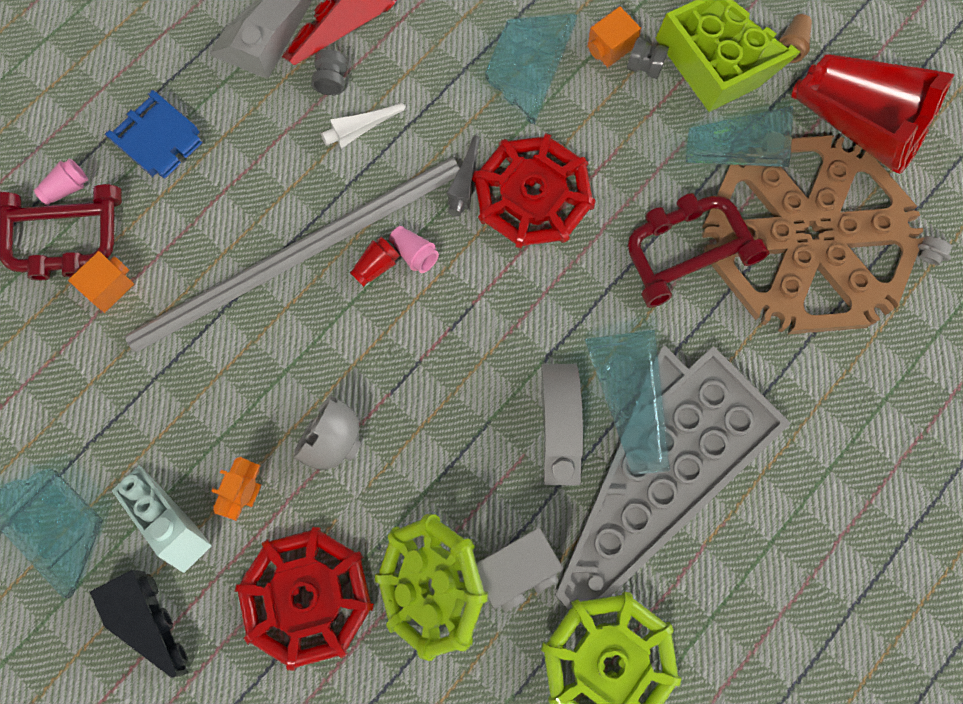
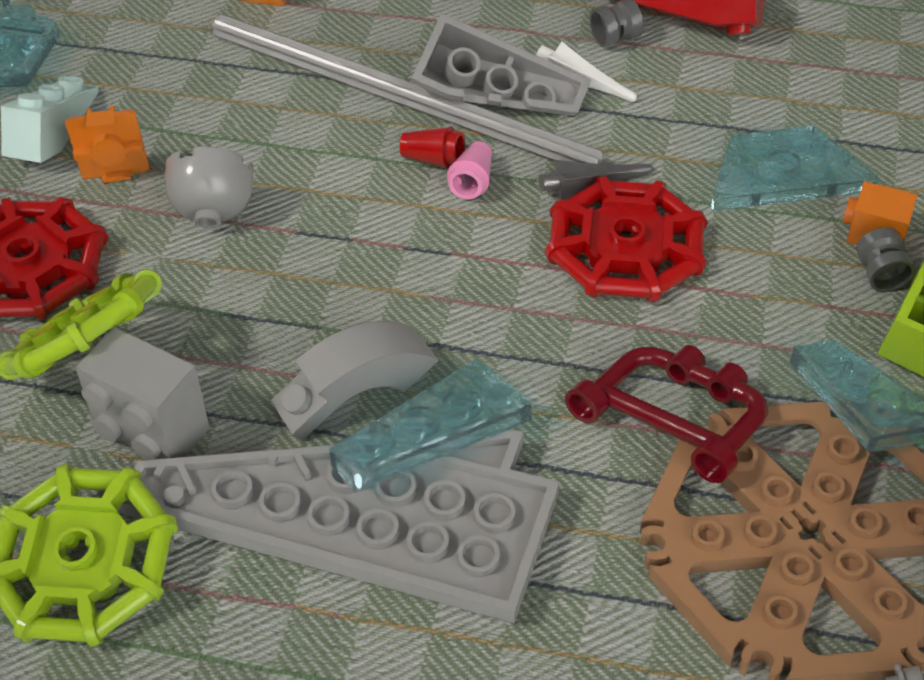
camera: 60 degrees right, 25 degrees down
none -> light grey wedge [410,13,591,117]

